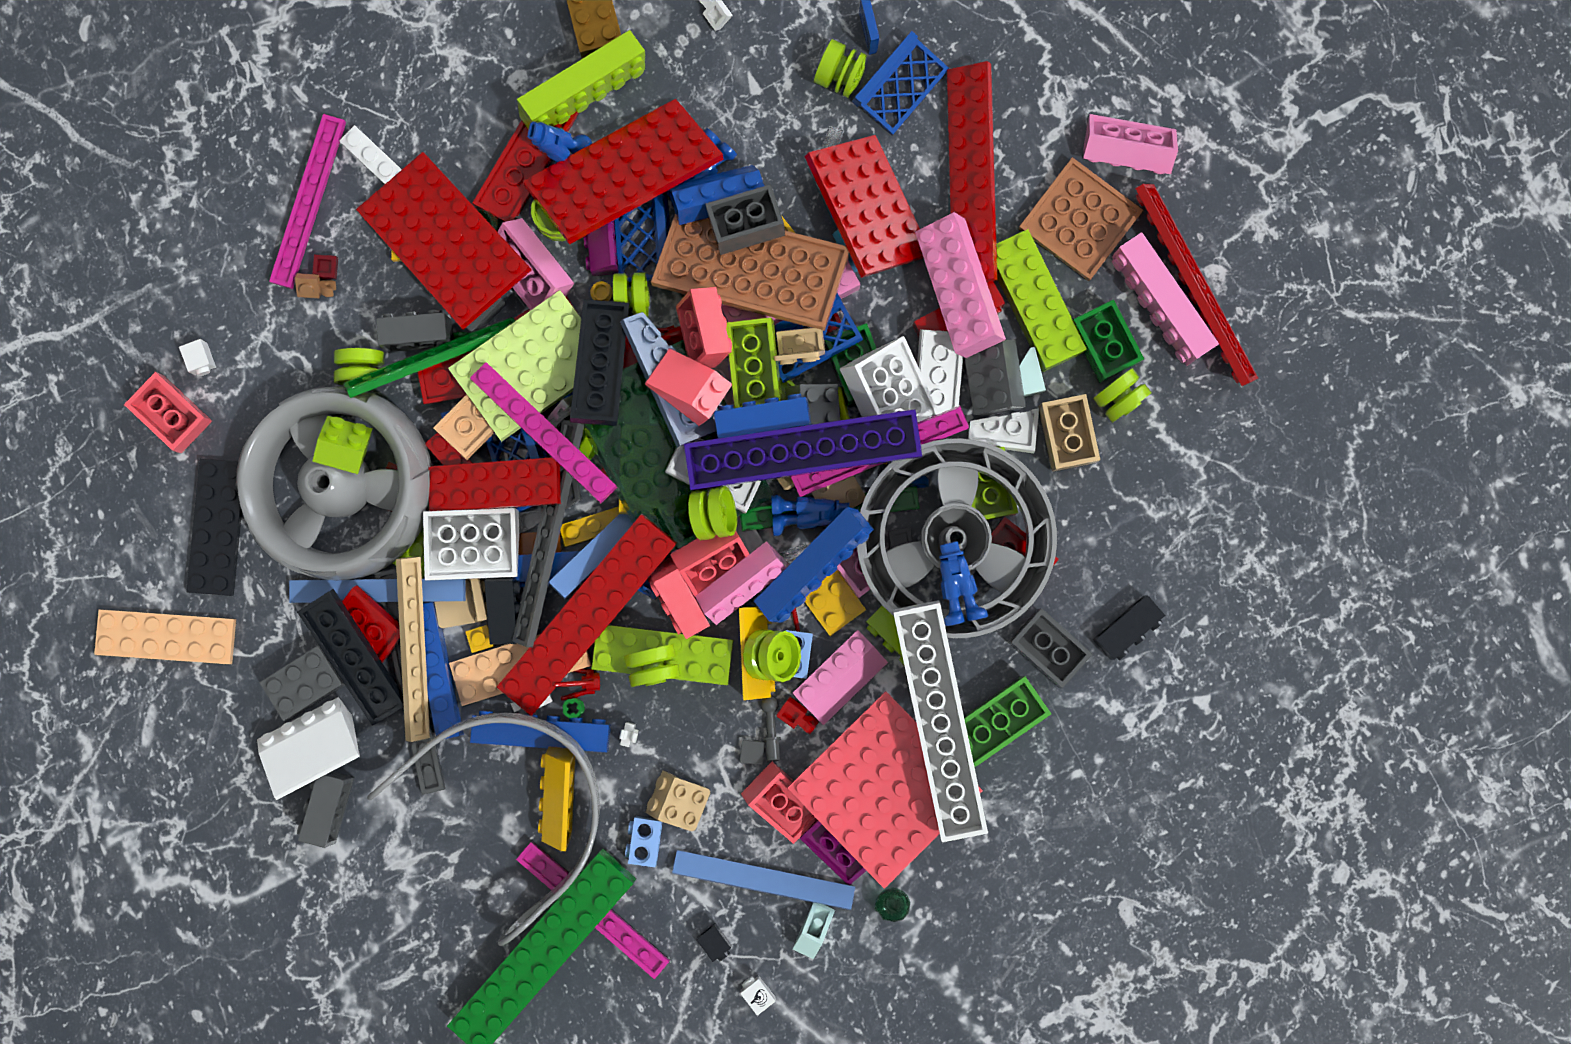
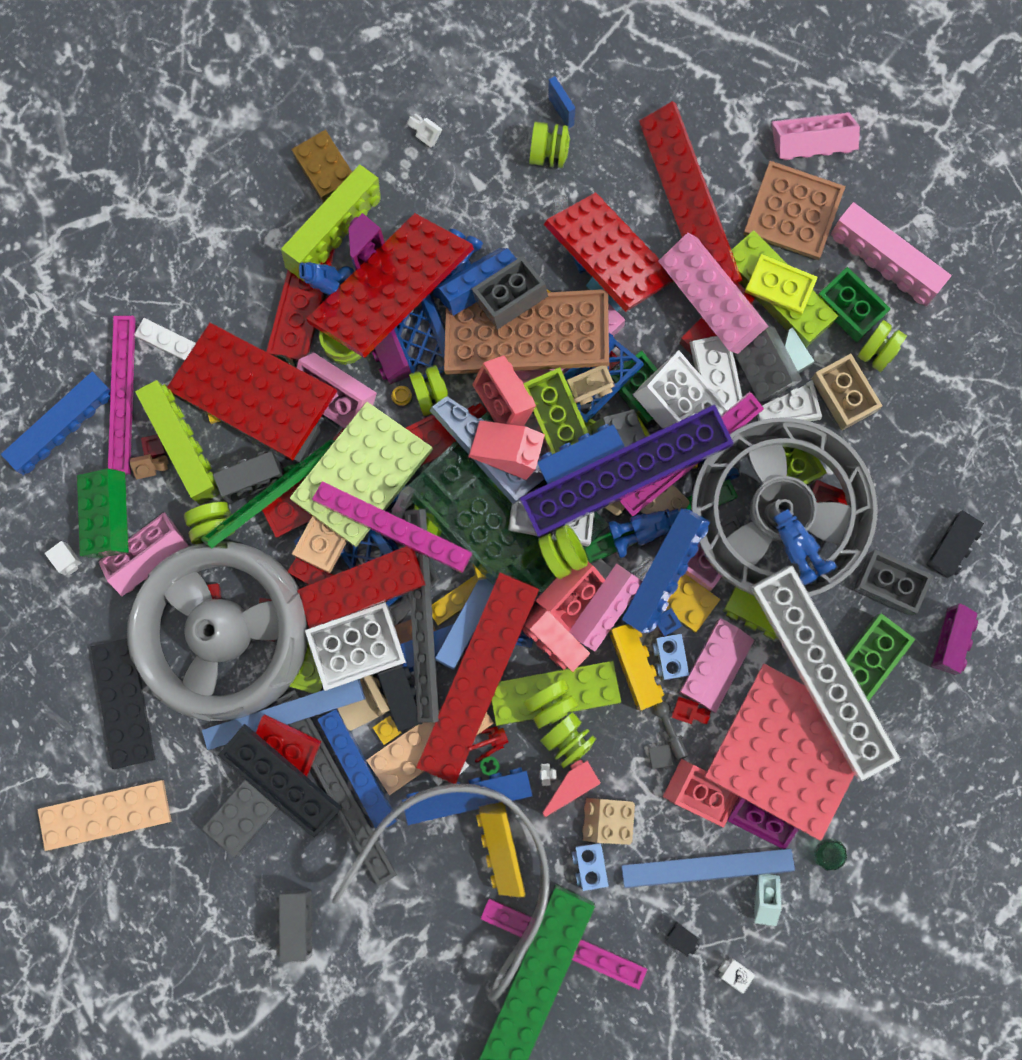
camera: 10 degrees left, 5 degrees down
coral brick [124,372,212,454] -> none
white slope [257,697,360,800] -> none
lime brick [312,415,373,474] -> none
tan plate [396,556,430,742] -> none
black plate [570,299,629,426] -> none
lime wheel [743,629,801,682] -> none
blue fence [851,31,949,135] -> none
red plate [1135,184,1259,386] -> none
none -> blue brick [1,371,111,475]
none -> green brick [77,468,129,558]
none -> bright pink slope [99,512,189,596]
none -> lime brick [135,380,220,505]
none -> magenta slope [349,213,385,270]
none -> lime wheel [540,712,596,768]
none -> coral slope [543,760,601,817]
none -> blue tile [658,608,683,637]
none -> neon yellow tile [745,254,818,315]
none -> magenta slope [931,603,978,675]

